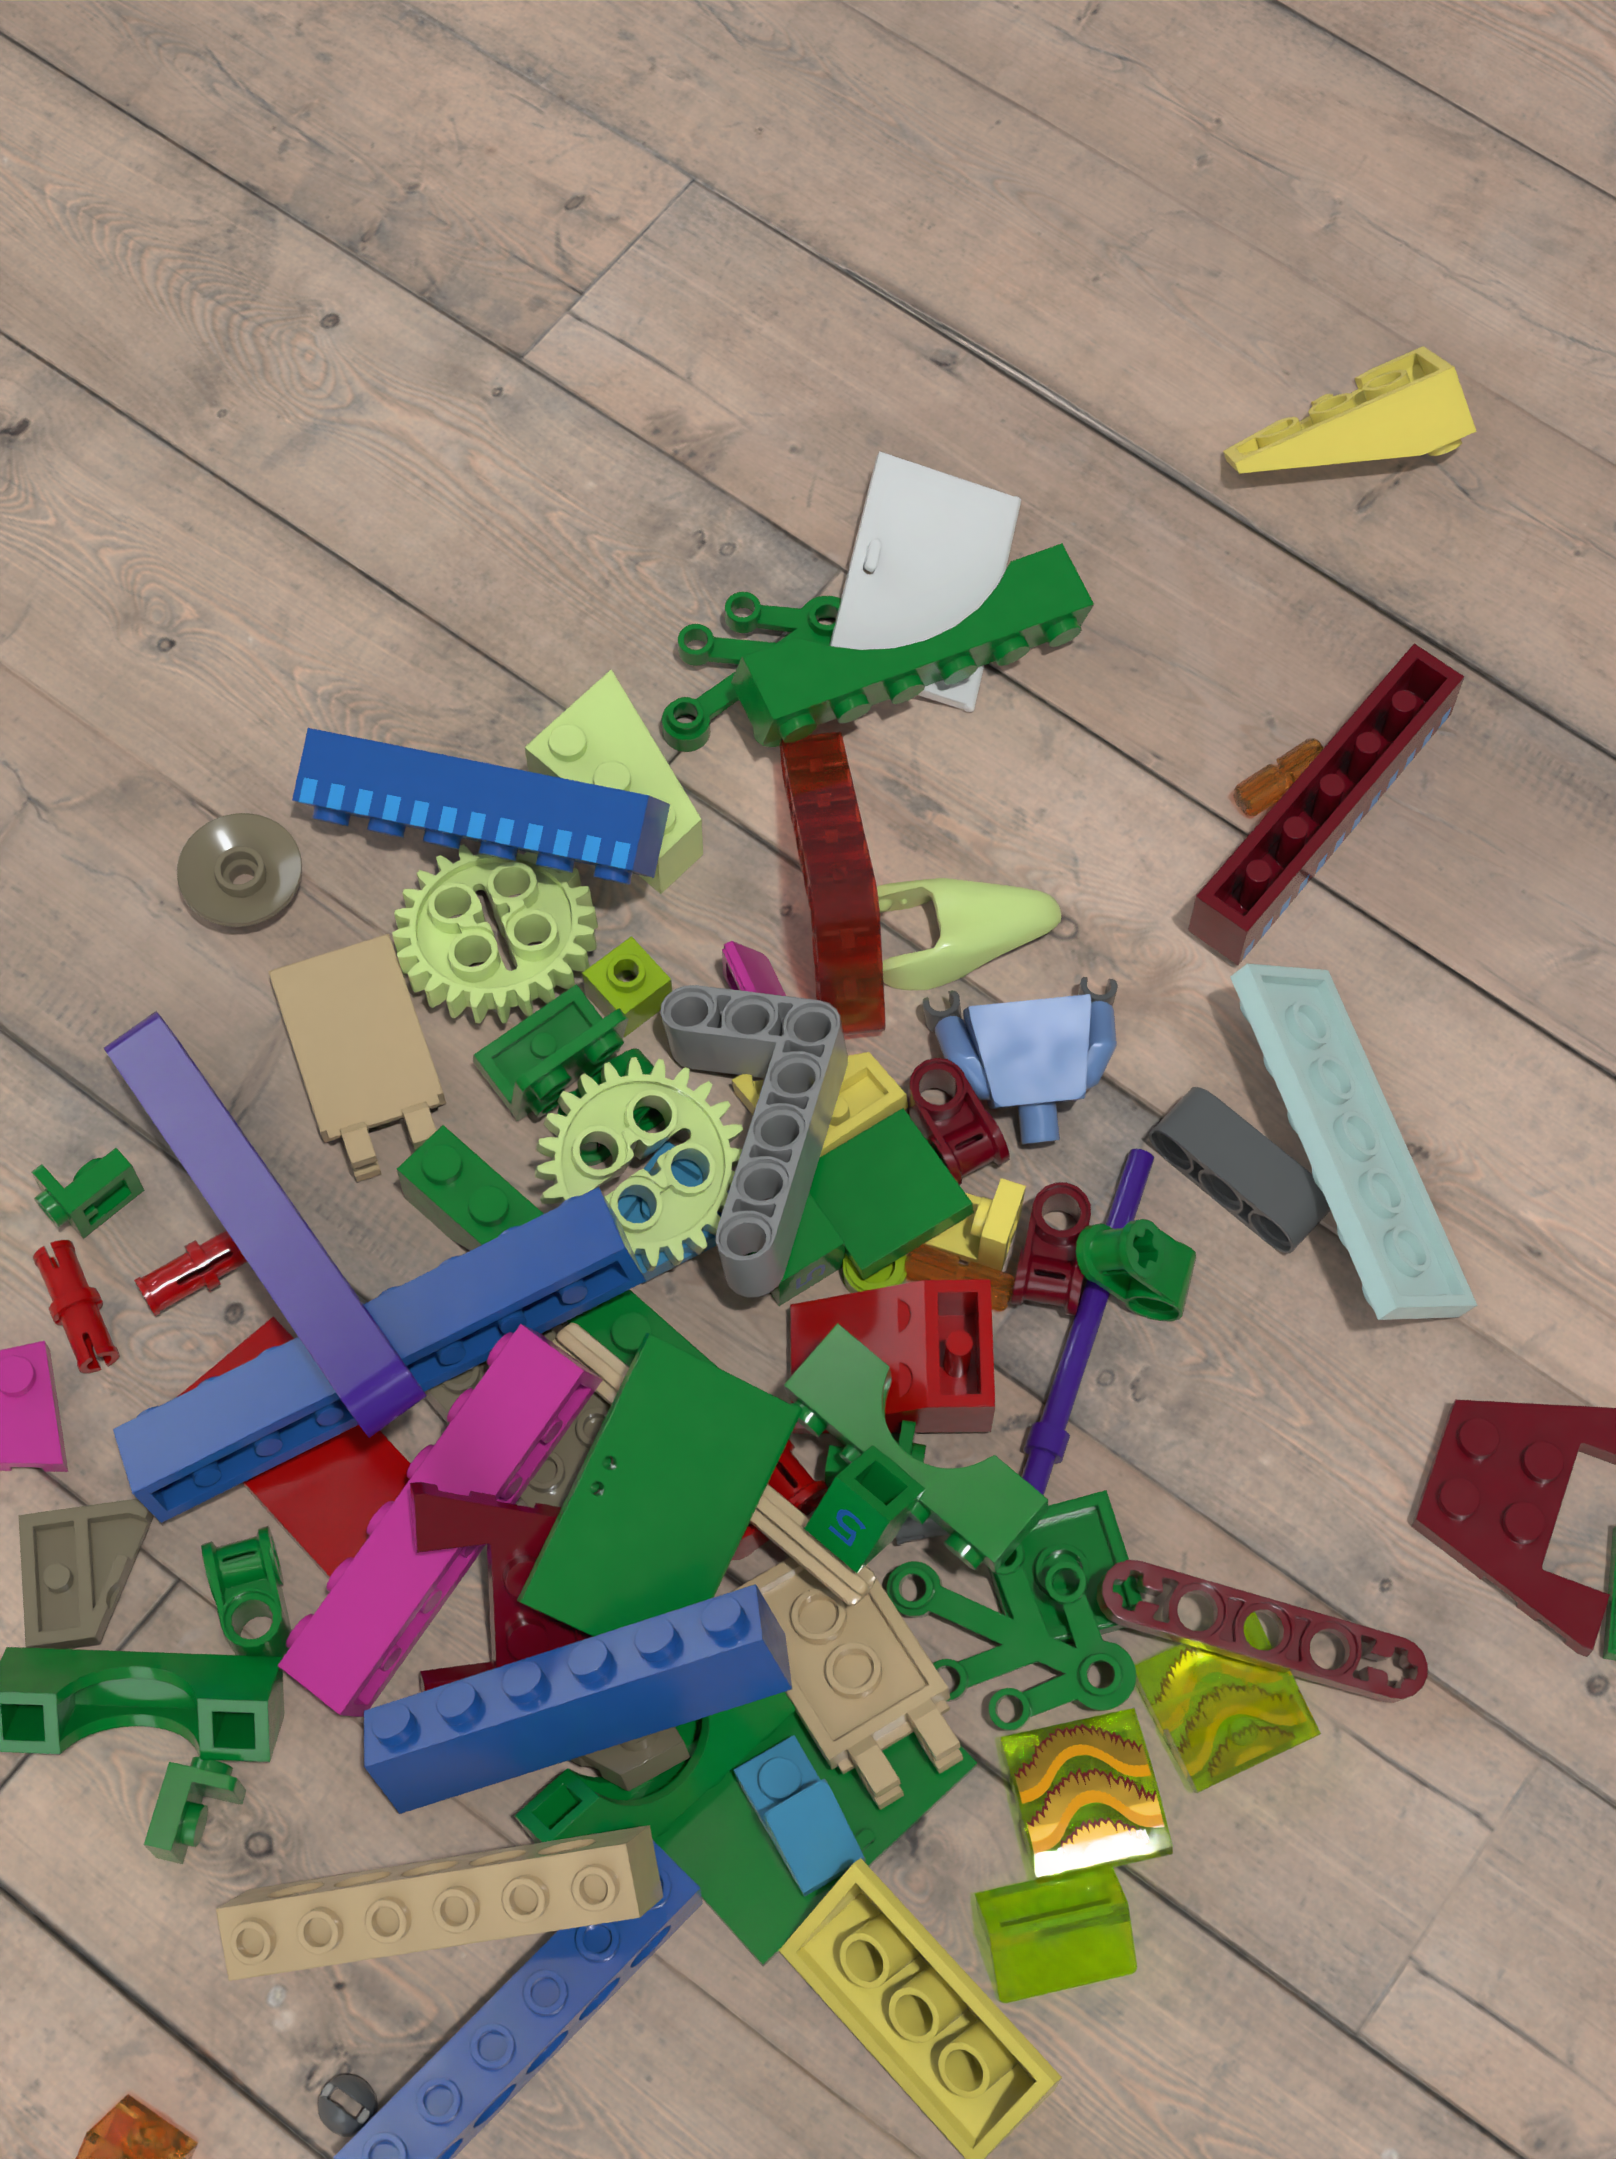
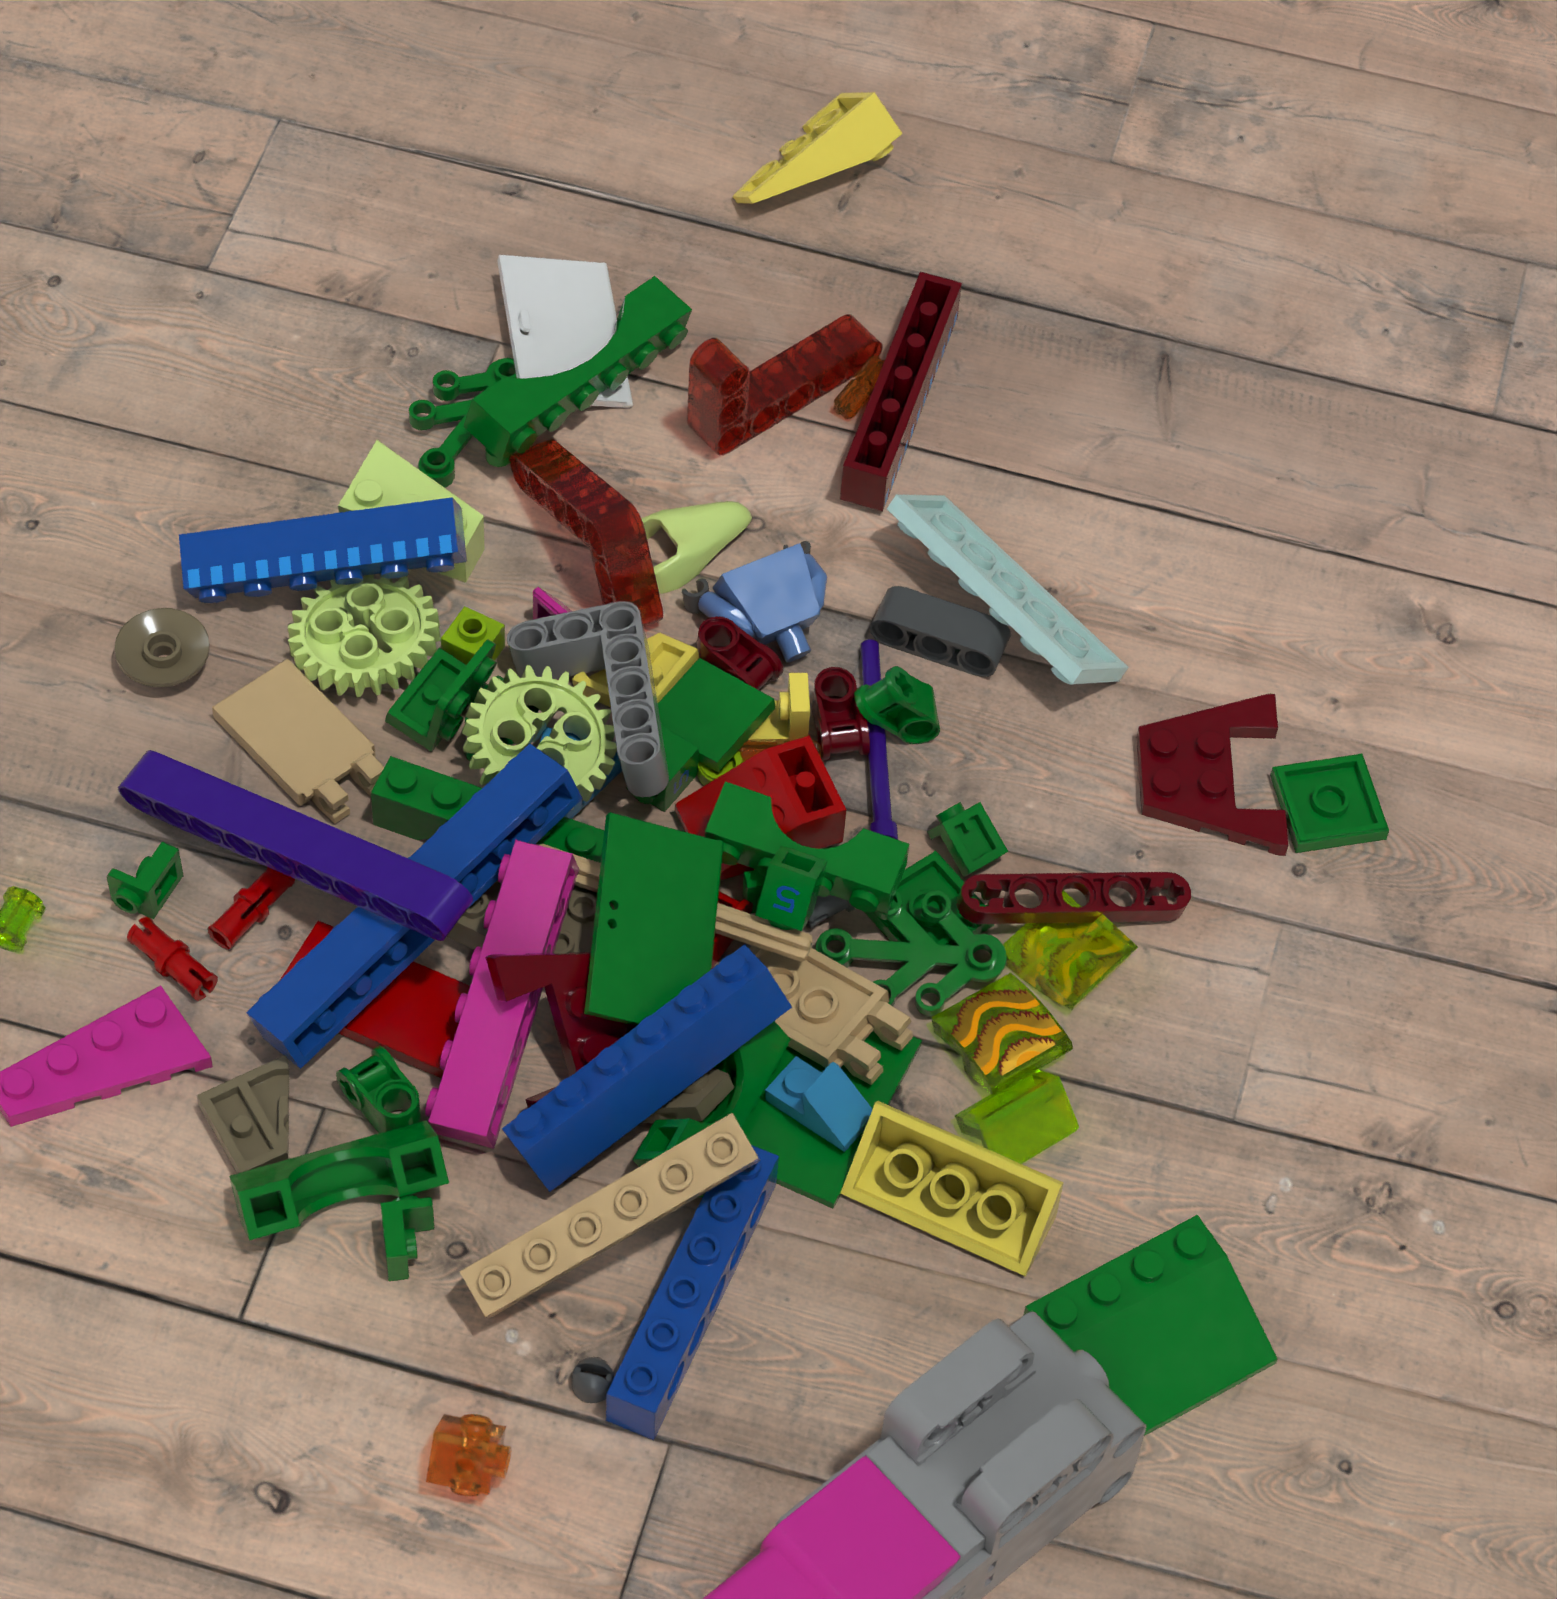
camera: 25 degrees left, 10 degrees down
none -> clear red beam [687,314,883,455]
none -> green bracket [927,802,1008,877]

